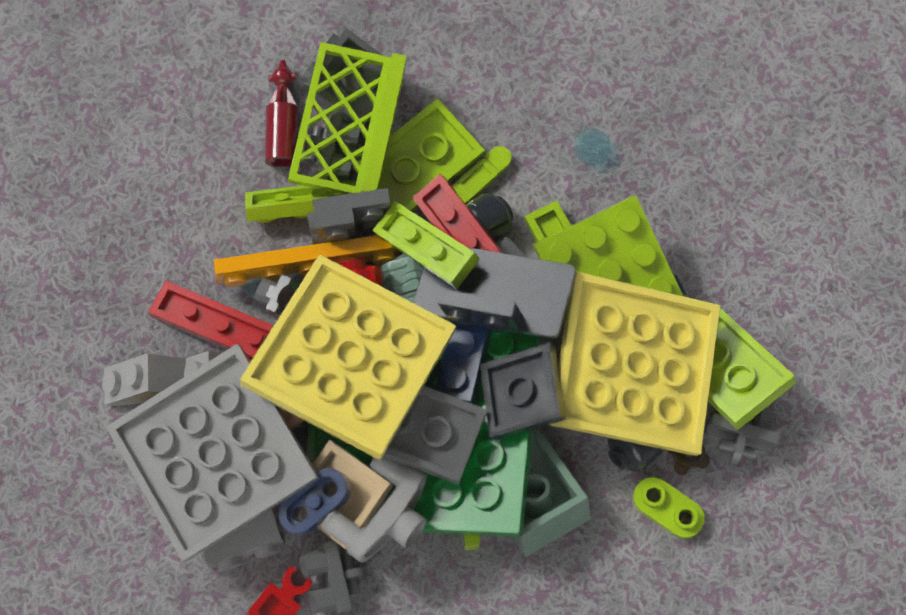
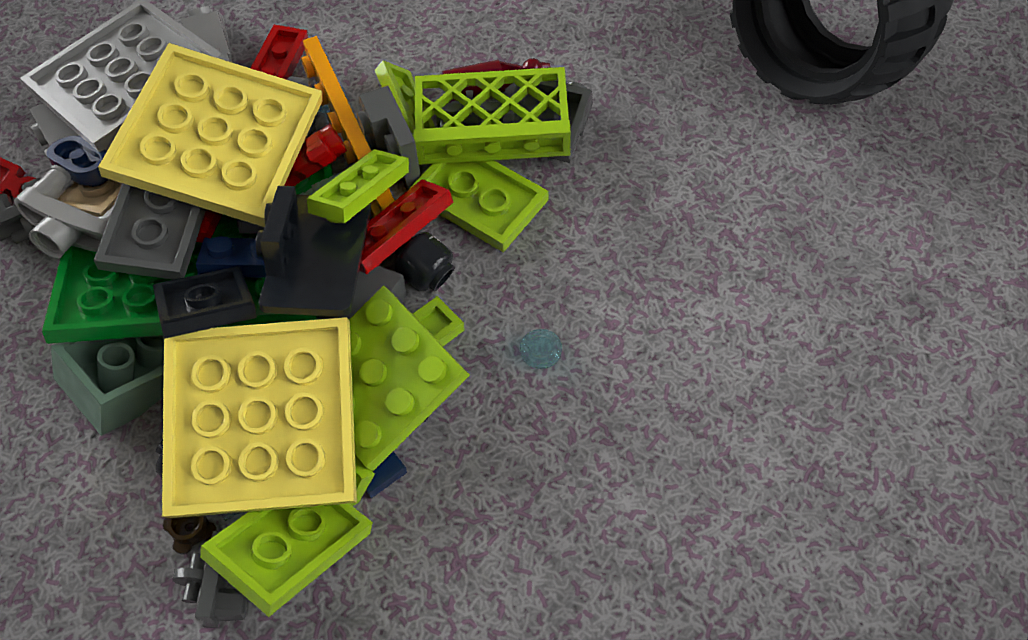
camera: 80 degrees right, 15 degrees down
lime piece [452,146,512,204] -> none
lime plate [633,477,704,539] -> none

